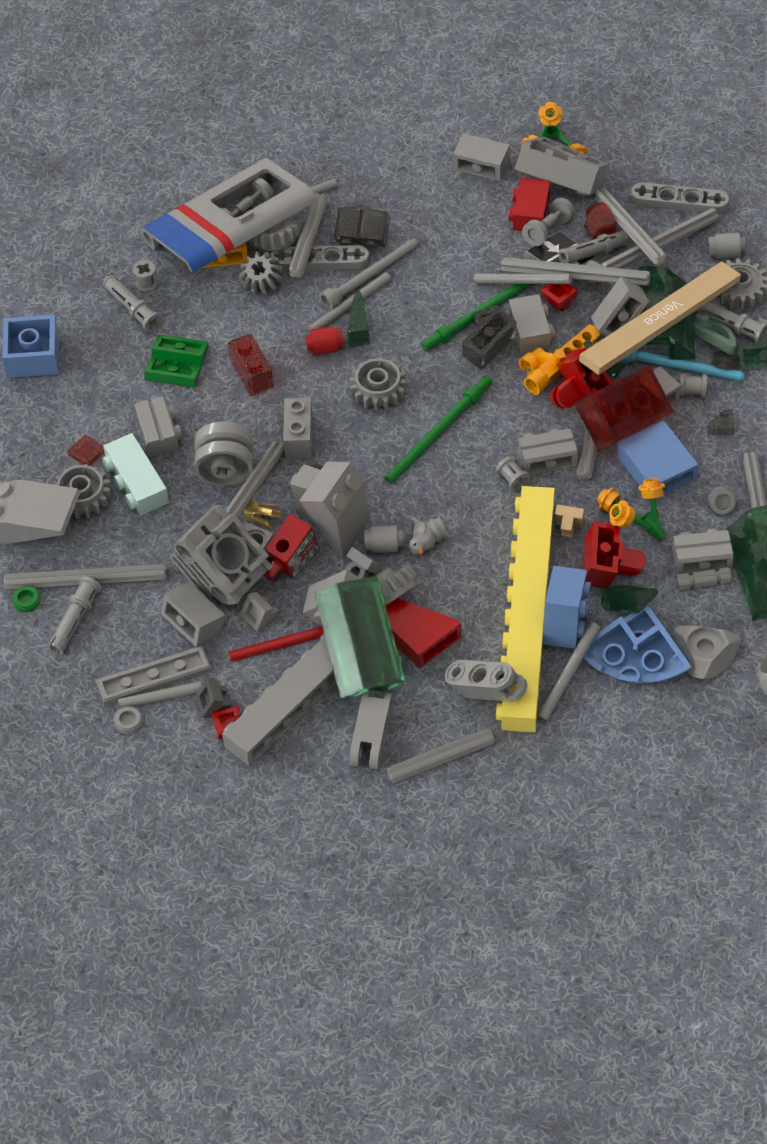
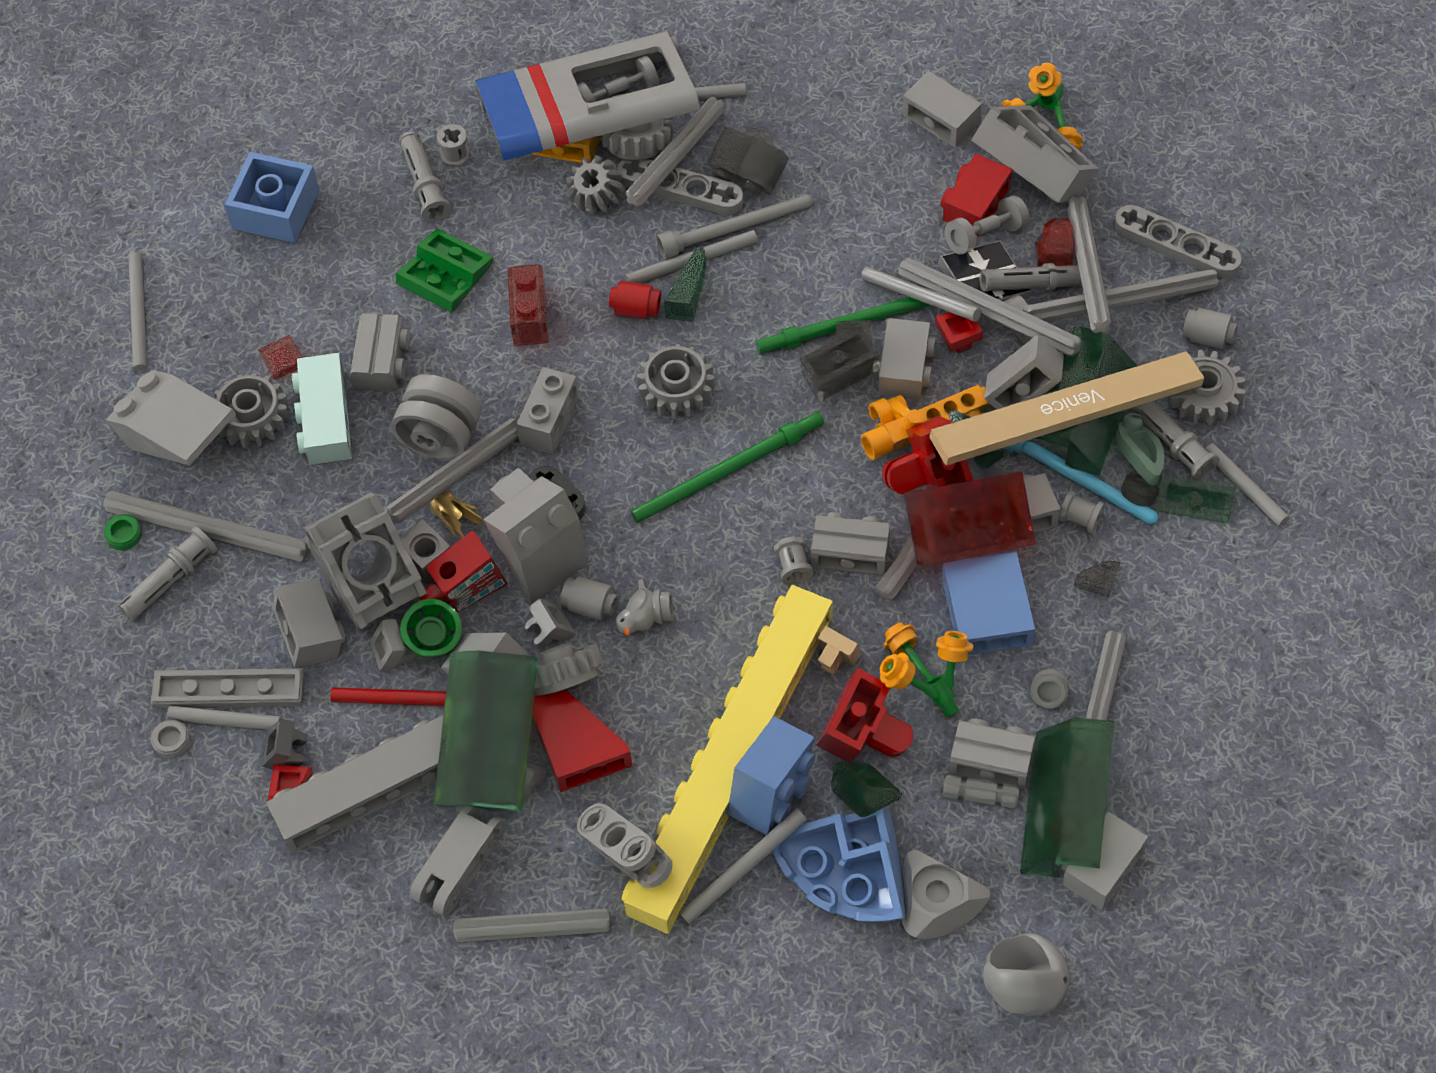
camera: 20 degrees right, 5 degrees up
none -> green helmet [400,599,462,659]

